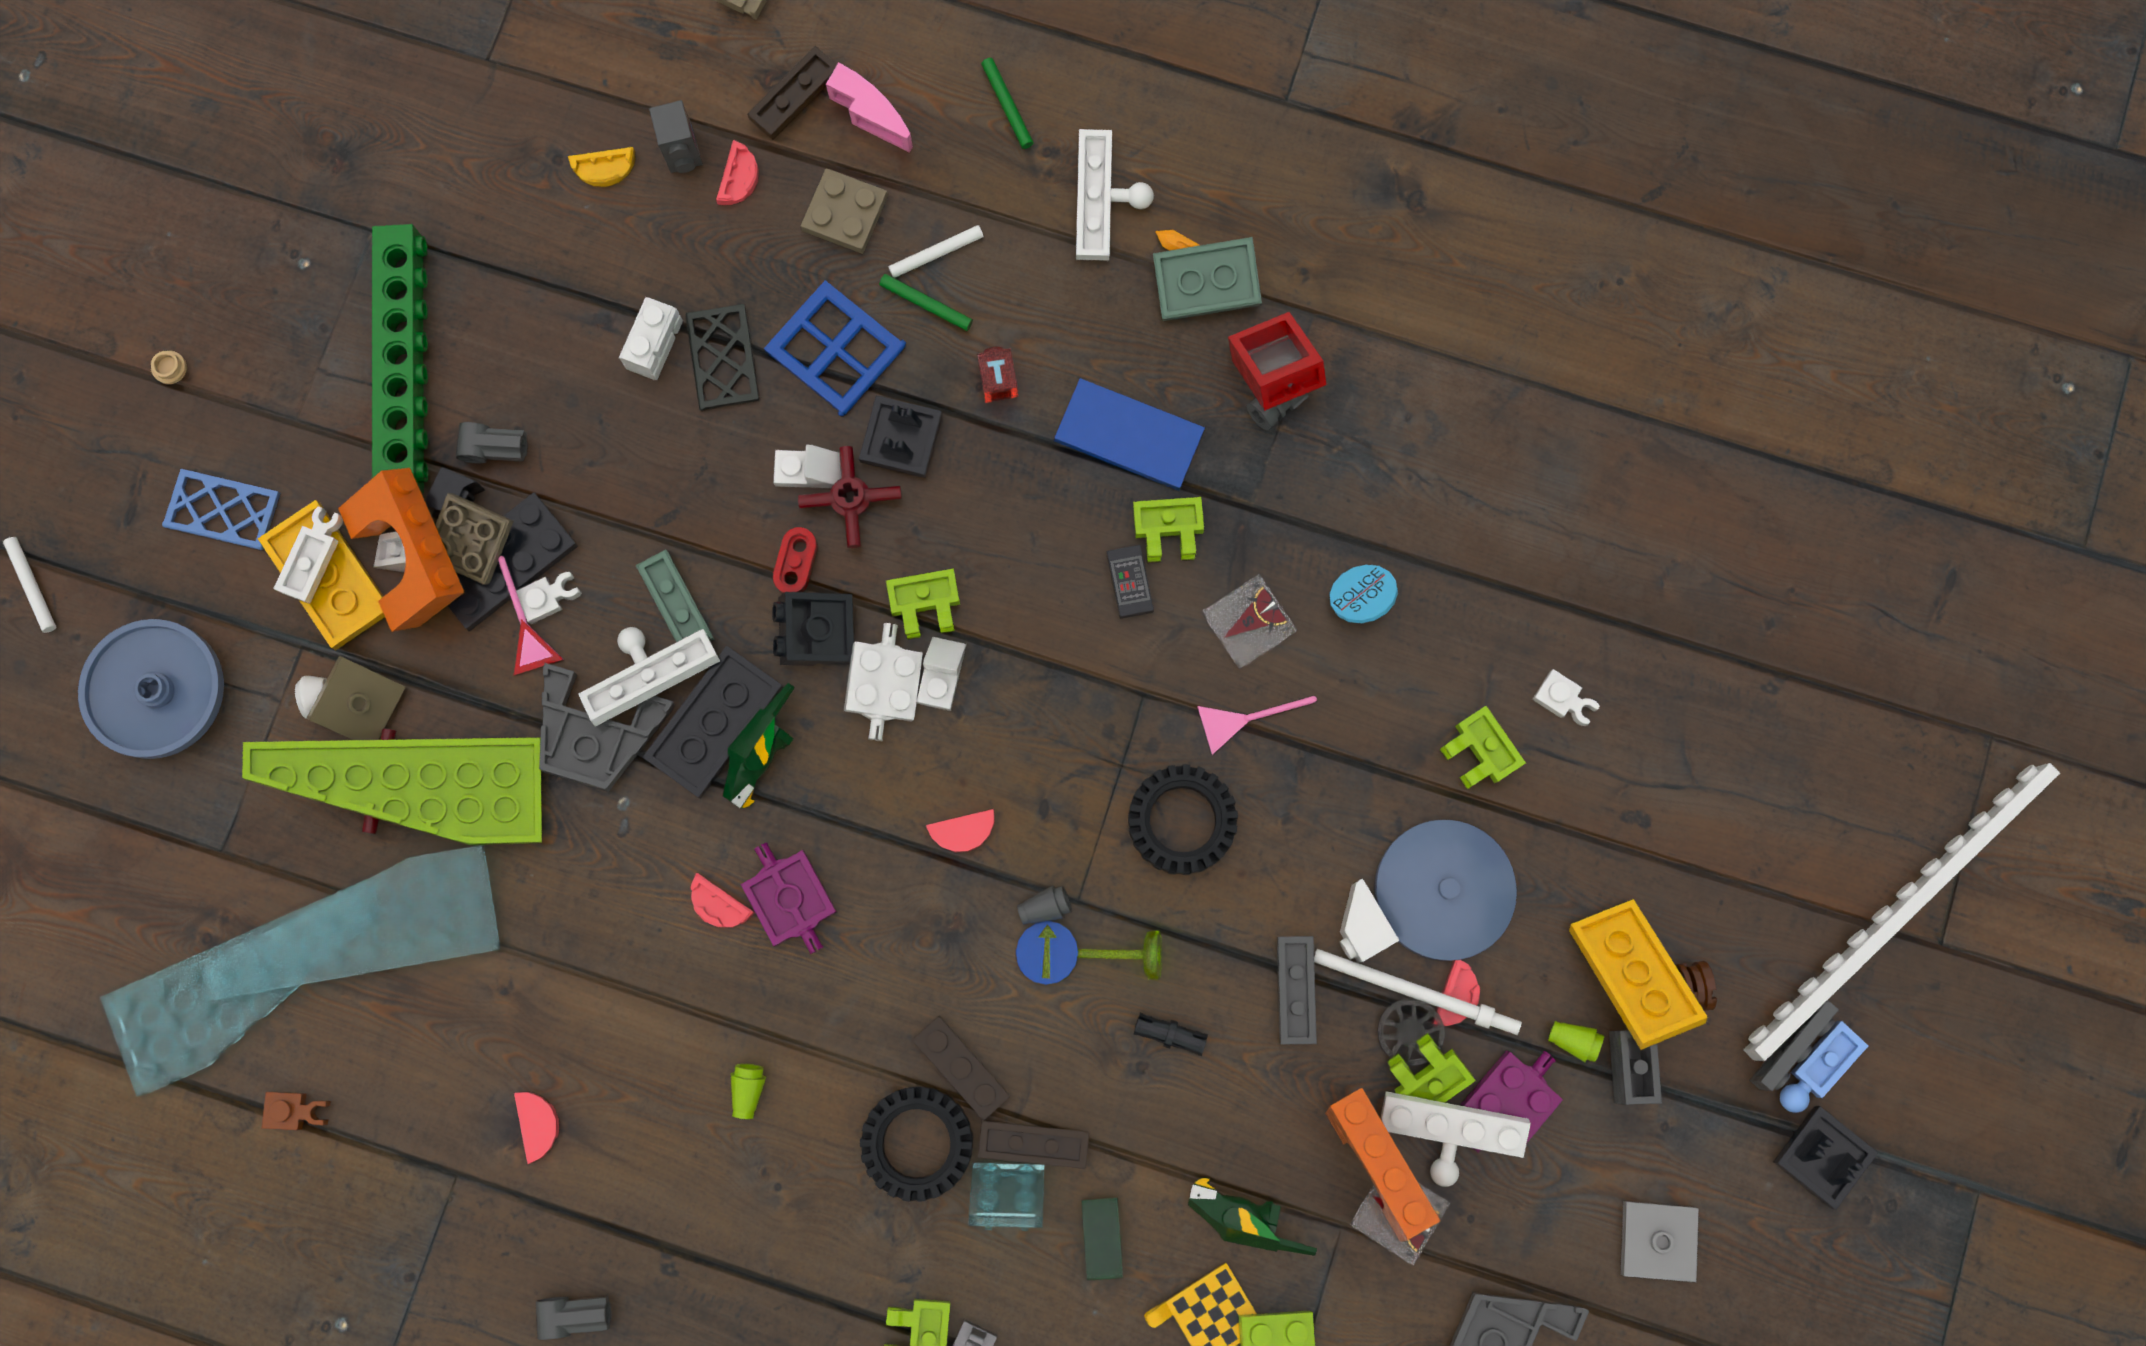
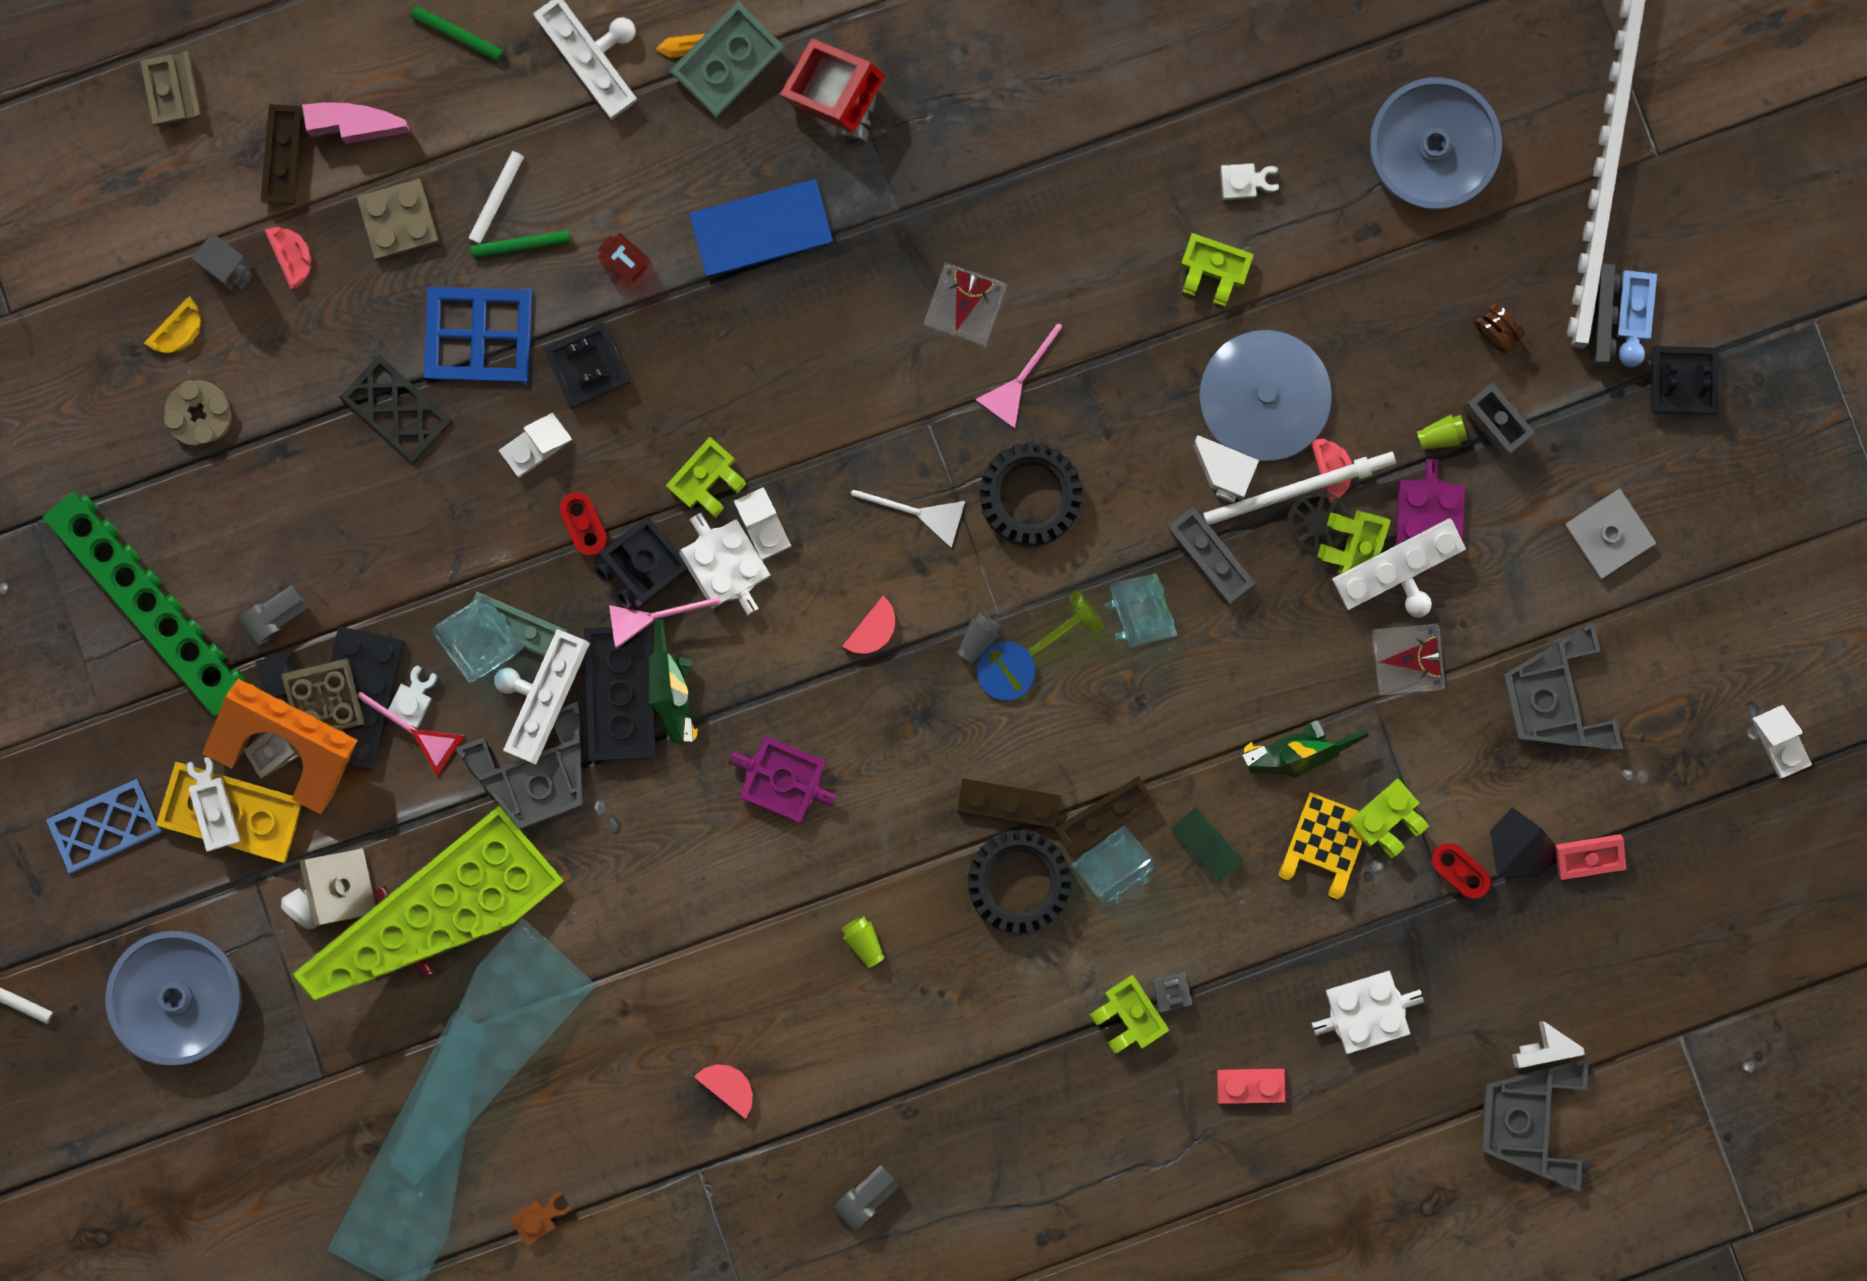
camera: 40 degrees left, 5 degrees up
white brick [619,297,683,380] -> none
coral tile [691,873,755,928] -> none
dark red bar [798,446,902,548] -> none
black tile [1106,545,1154,619] -> none
lime plate [1133,497,1204,563] -> none
black pin [1133,1012,1208,1056] -> none
orange arch [1325,1088,1440,1242] -> none
medium azure piece [1329,565,1398,623] -> none
yellow plate [1569,899,1708,1050] -> none
none -> dark tan plate [164,380,232,447]
none -> clear light blue plate [431,594,524,684]
none -> bright pink piece [609,597,721,649]
none -> white piece [851,490,965,548]
none -> clear light blue plate [1105,573,1177,648]
none -> sand blue dish [1369,77,1502,210]

